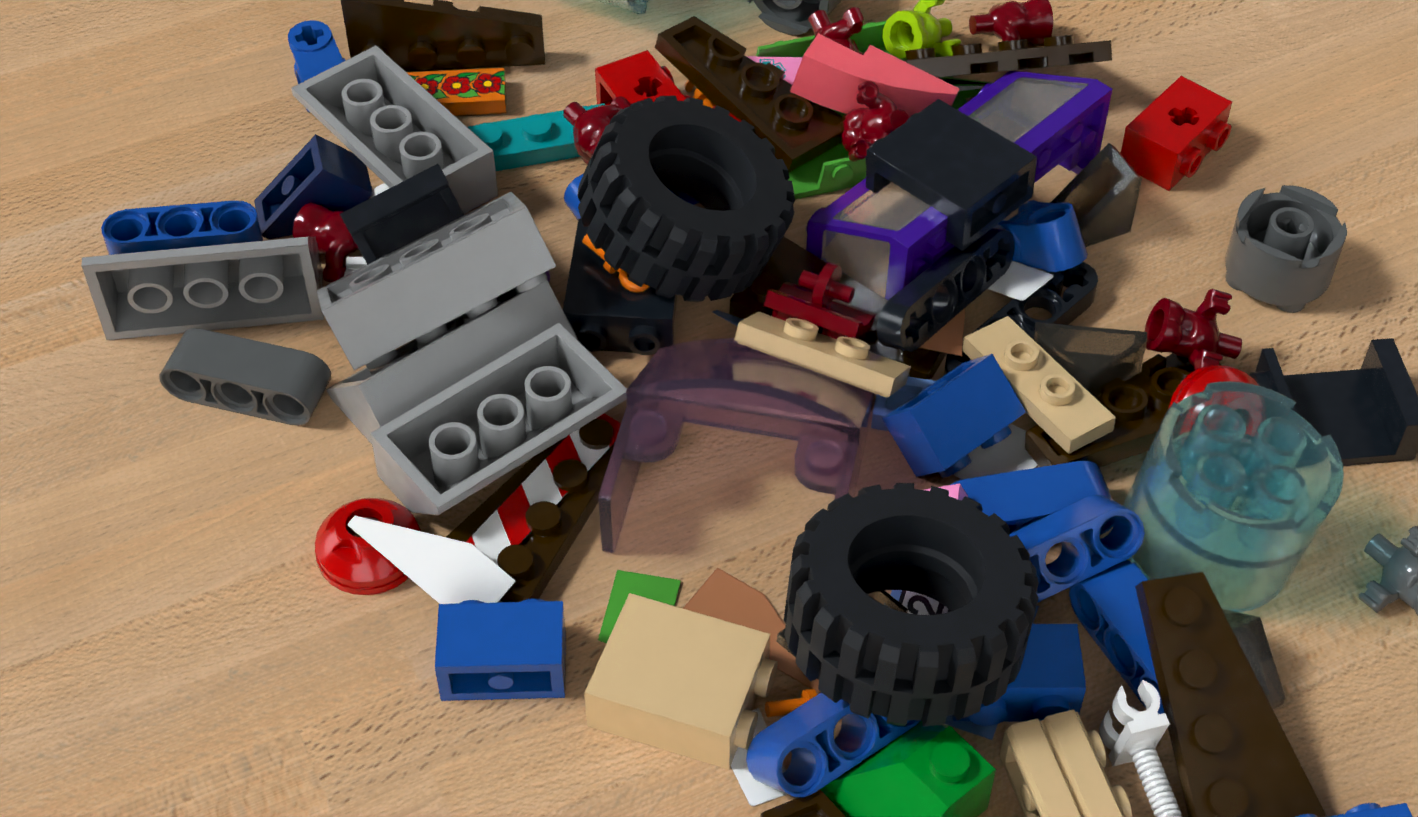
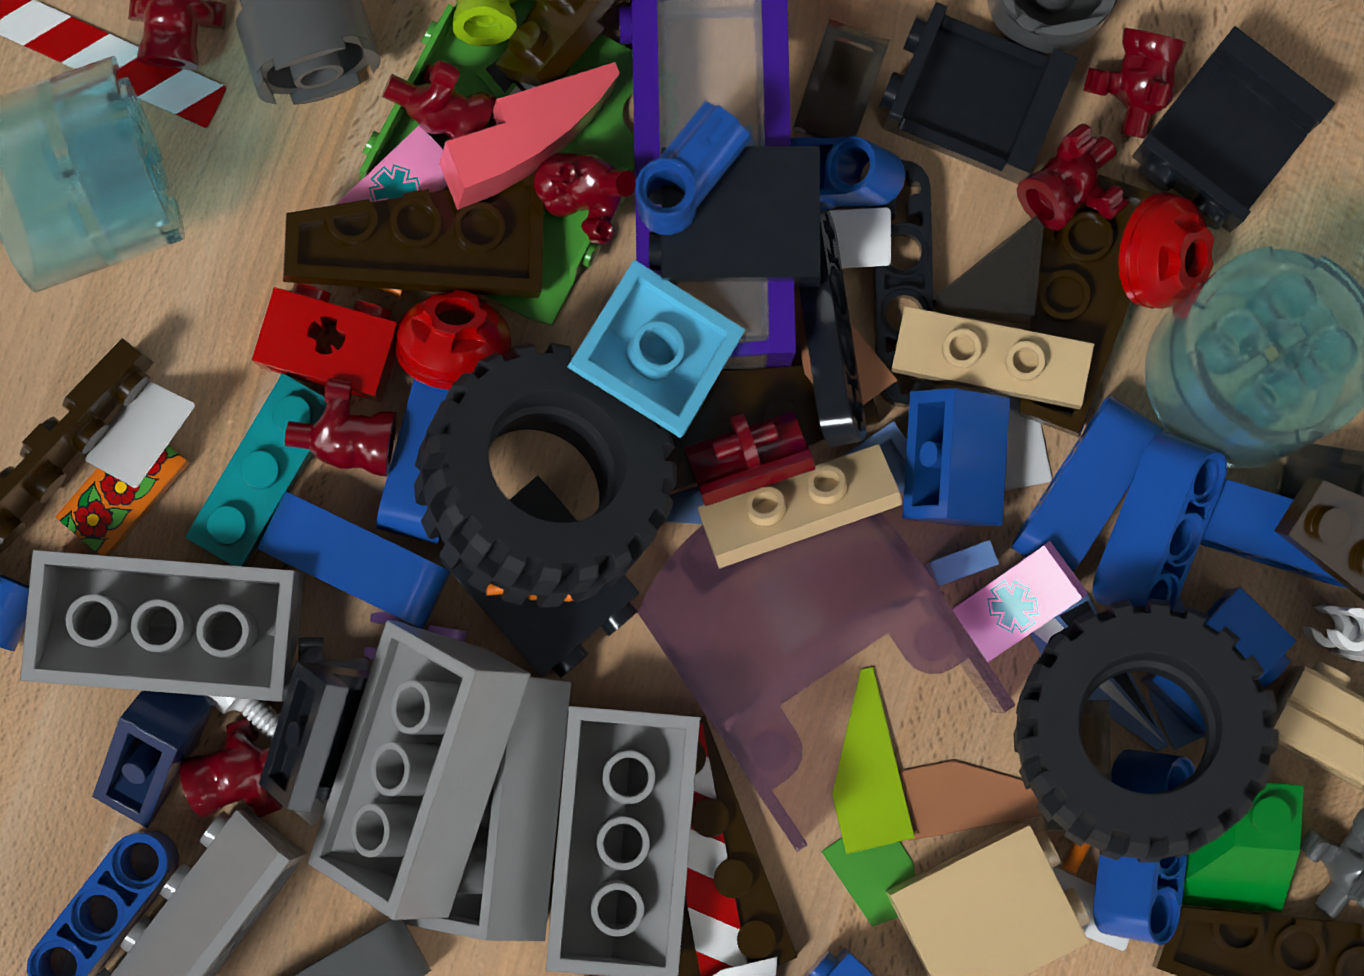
camera: 50 degrees left, 35 degrees up
none -> white sticker [85,381,195,488]
none -> blue beam [257,491,451,629]
none -> medium azure slope [568,260,745,438]
none -> blue piece [635,100,751,235]
none -> lime sticker [832,667,915,854]
none -> black panel [879,1,1078,184]
none -> medium blue tile [924,540,999,589]
none -> dark red piece [1083,28,1186,139]

